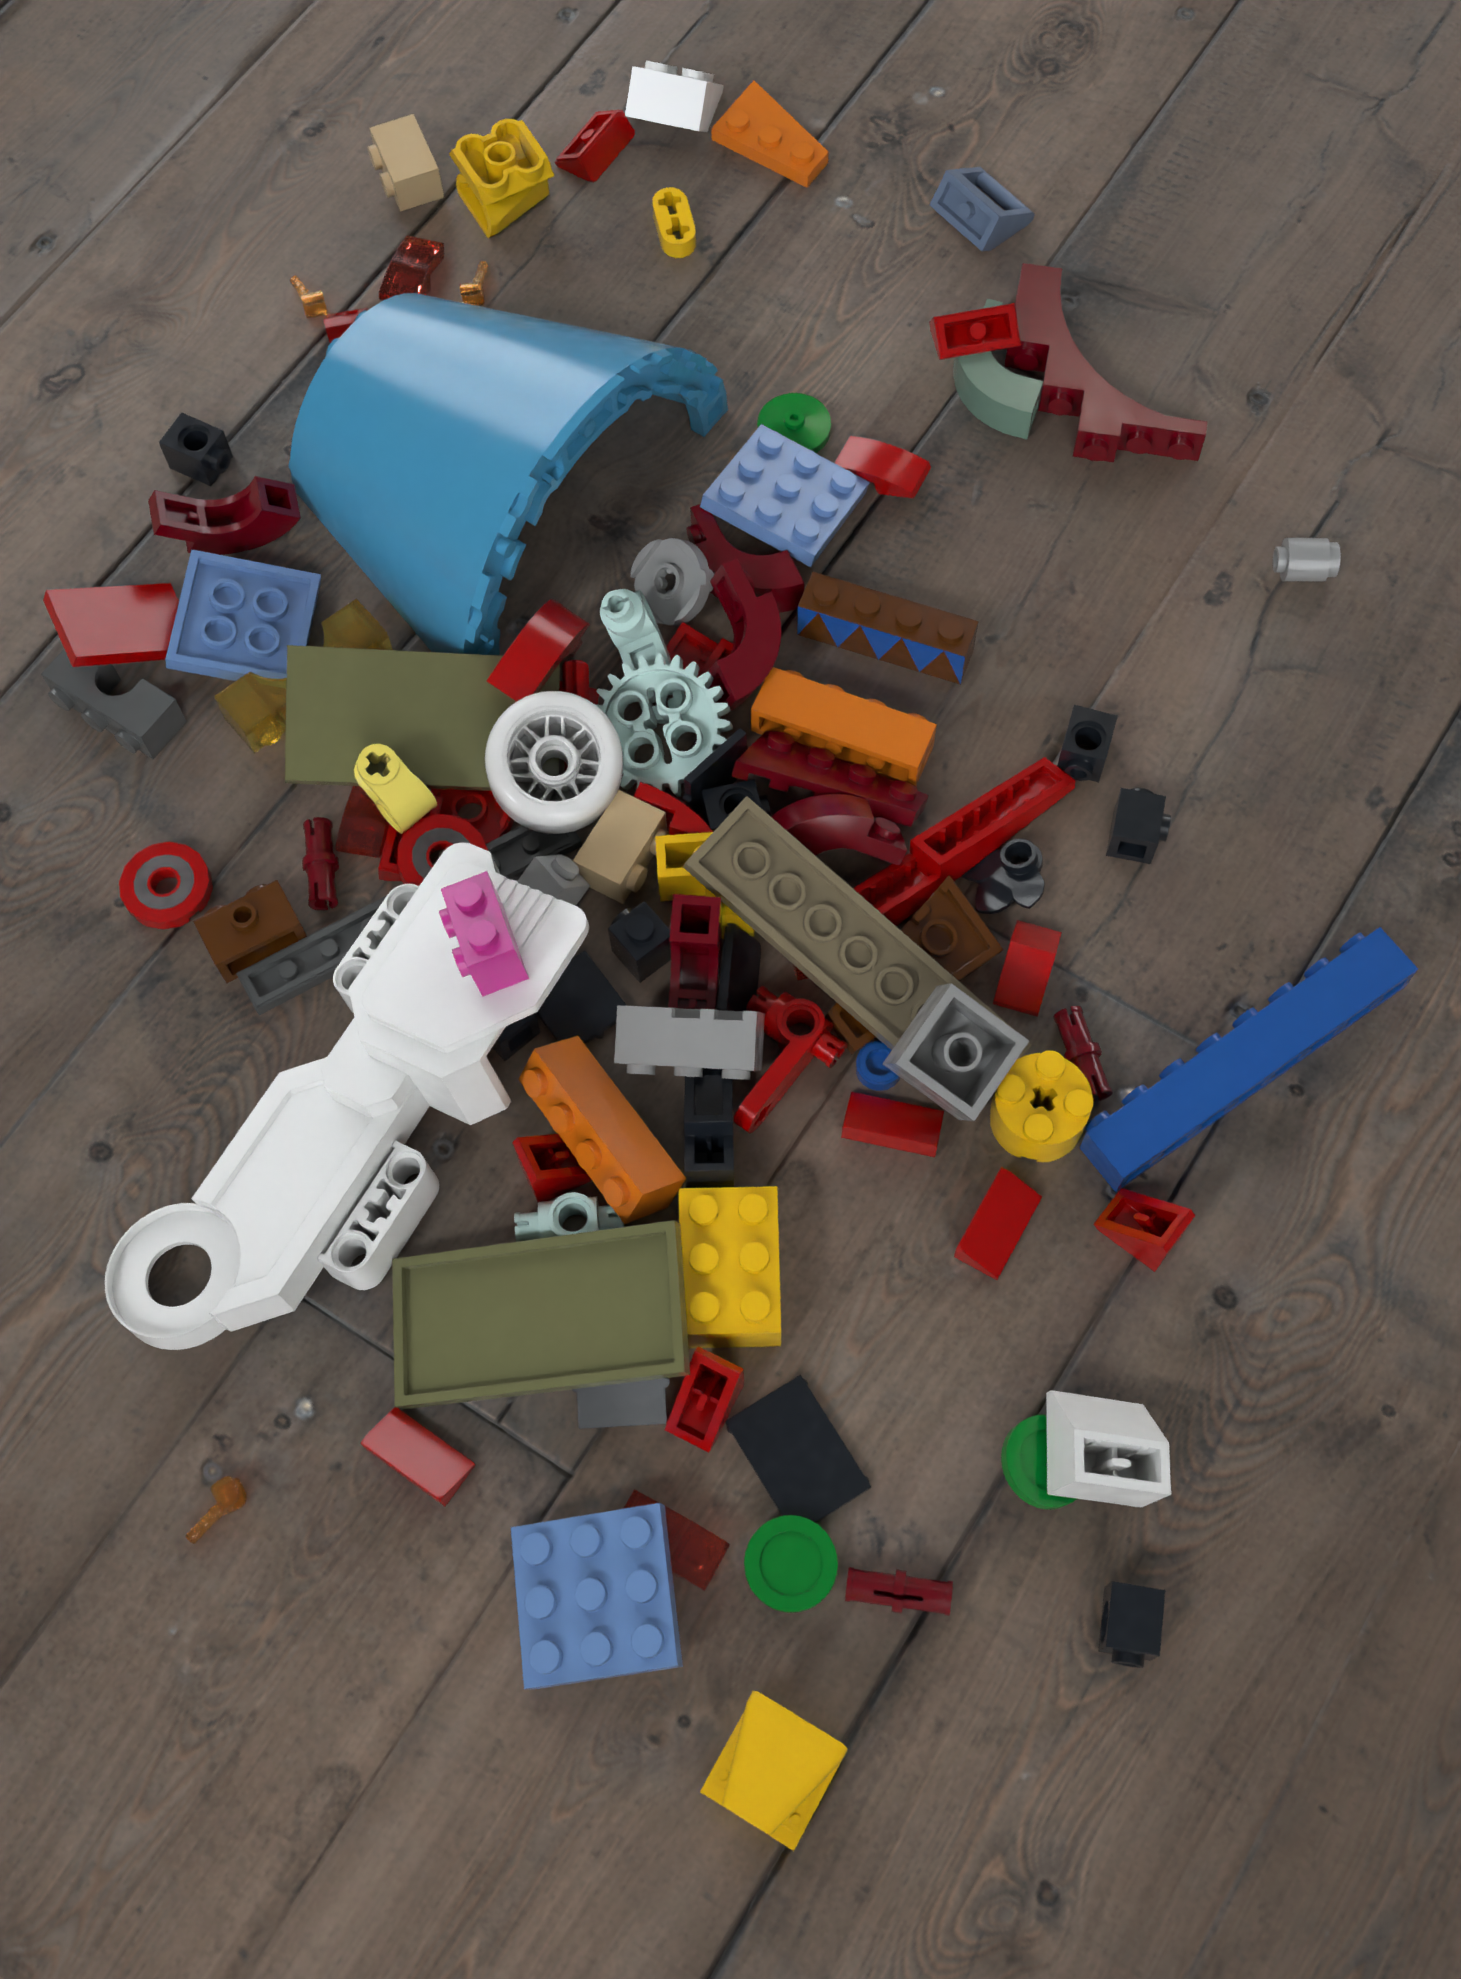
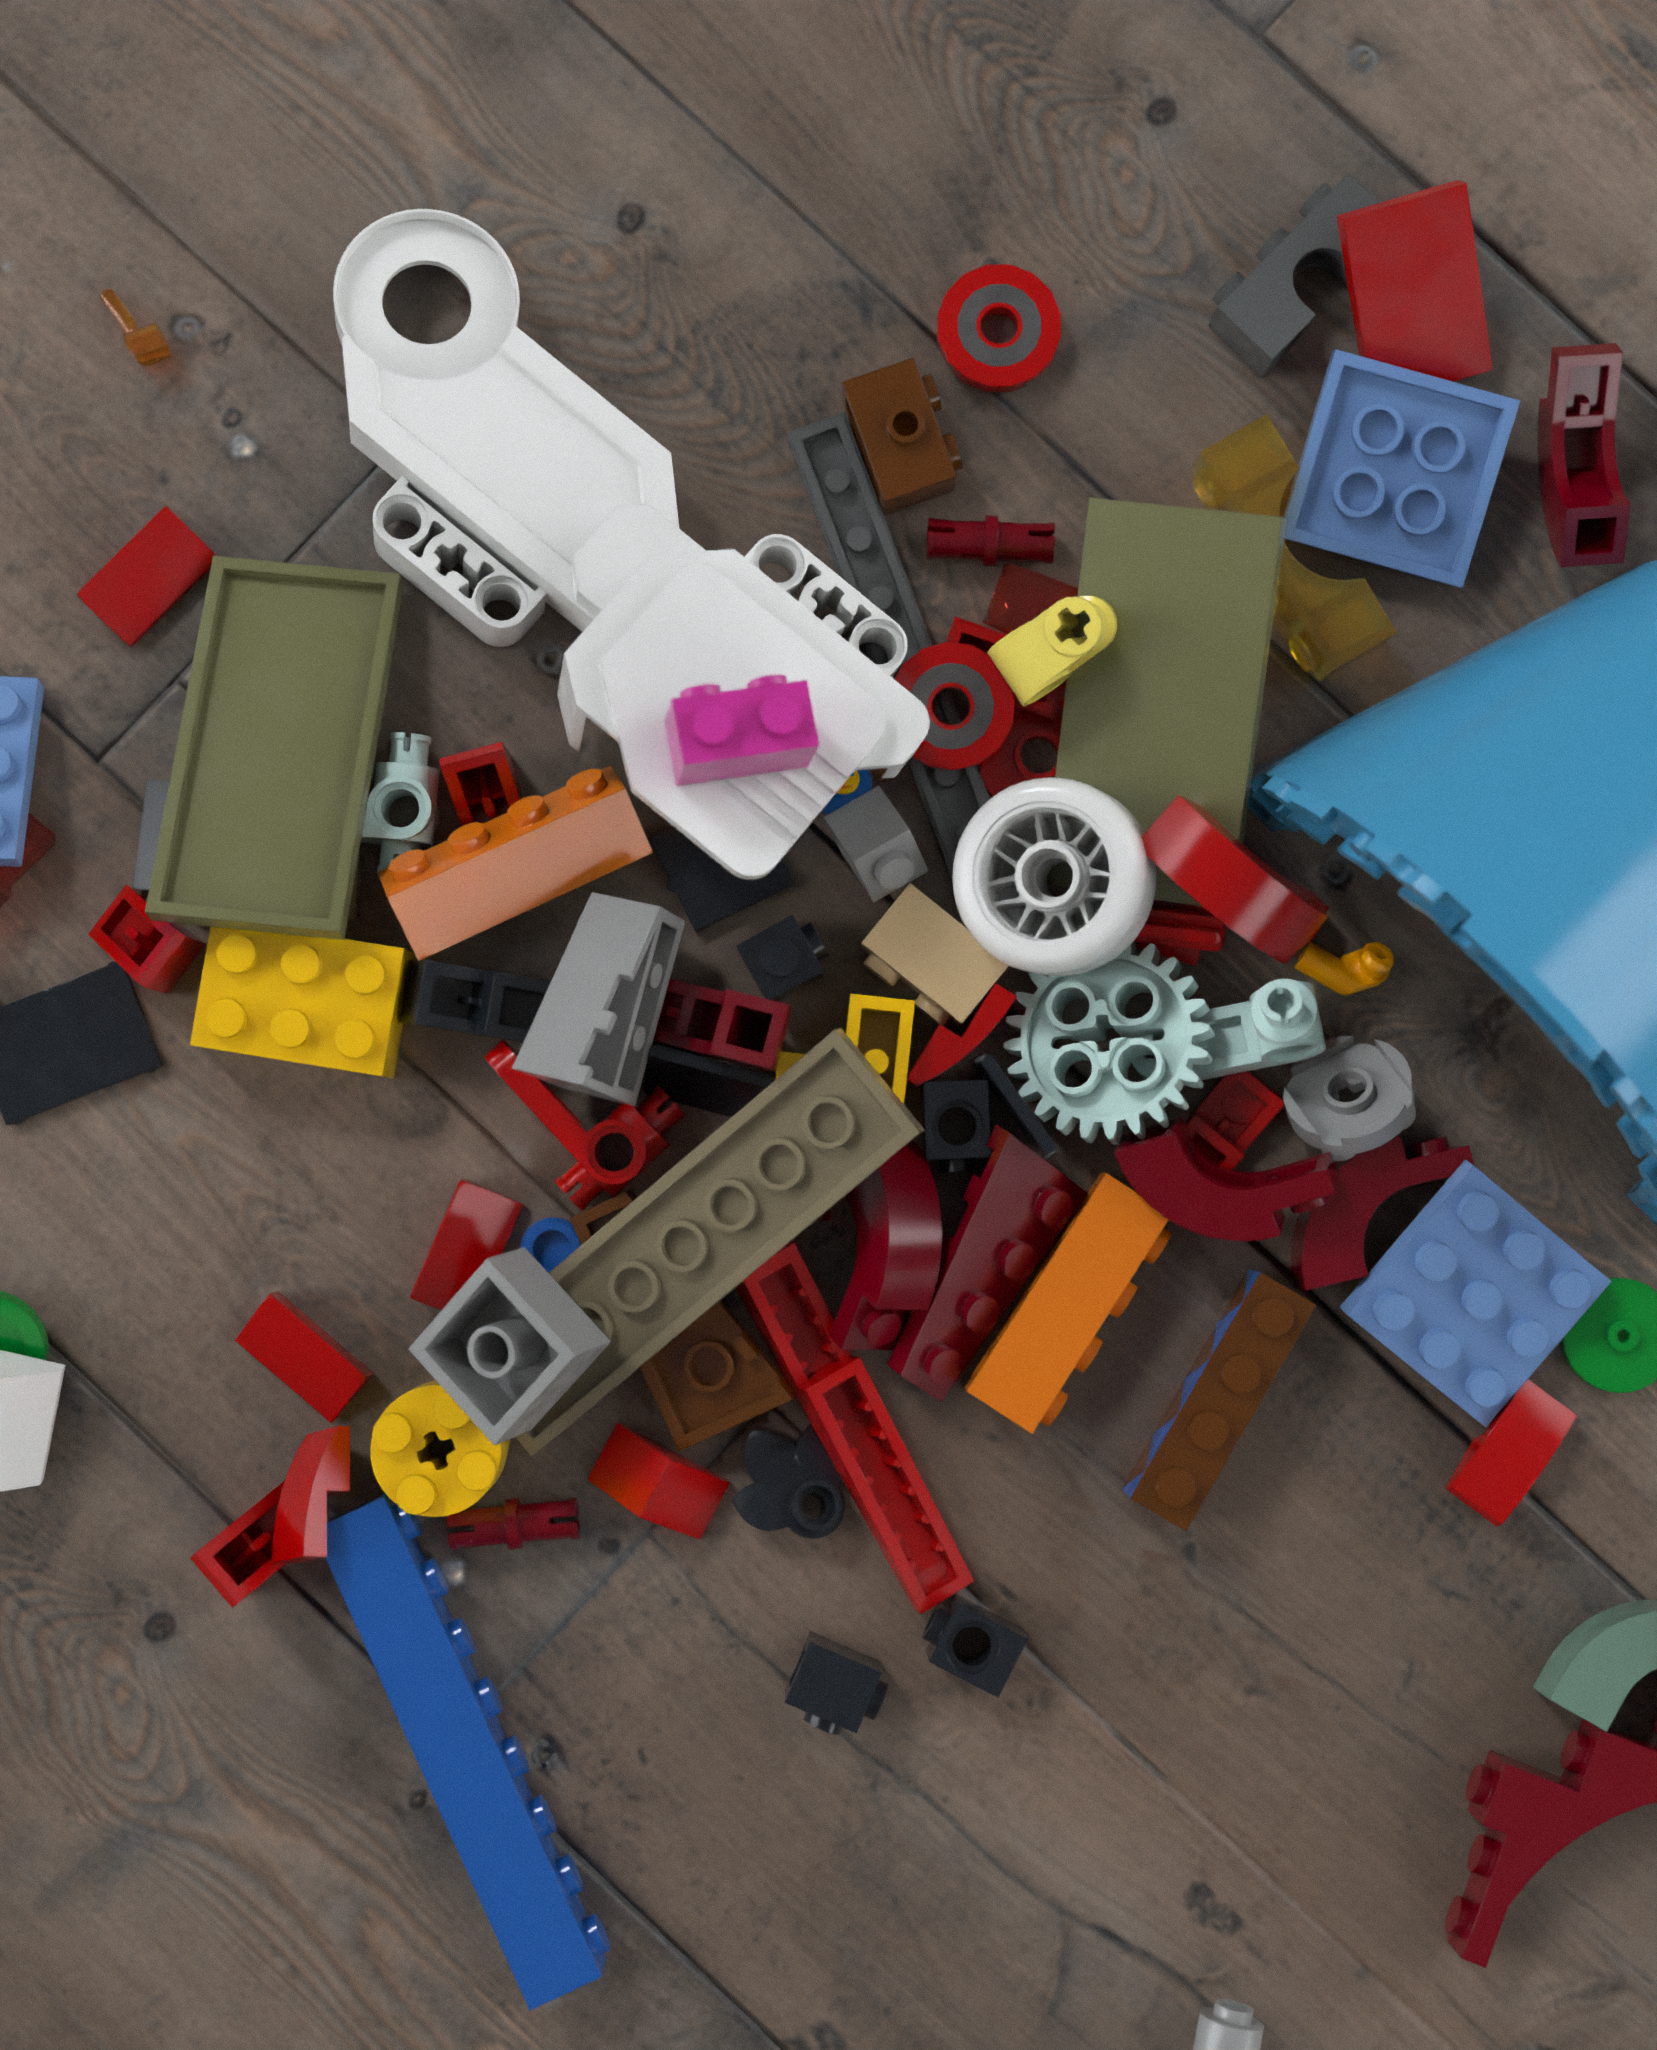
camera: 90 degrees right, 20 degrees up
none -> red slope [272,1426,350,1563]
none -> light orange arm [1294,941,1394,996]

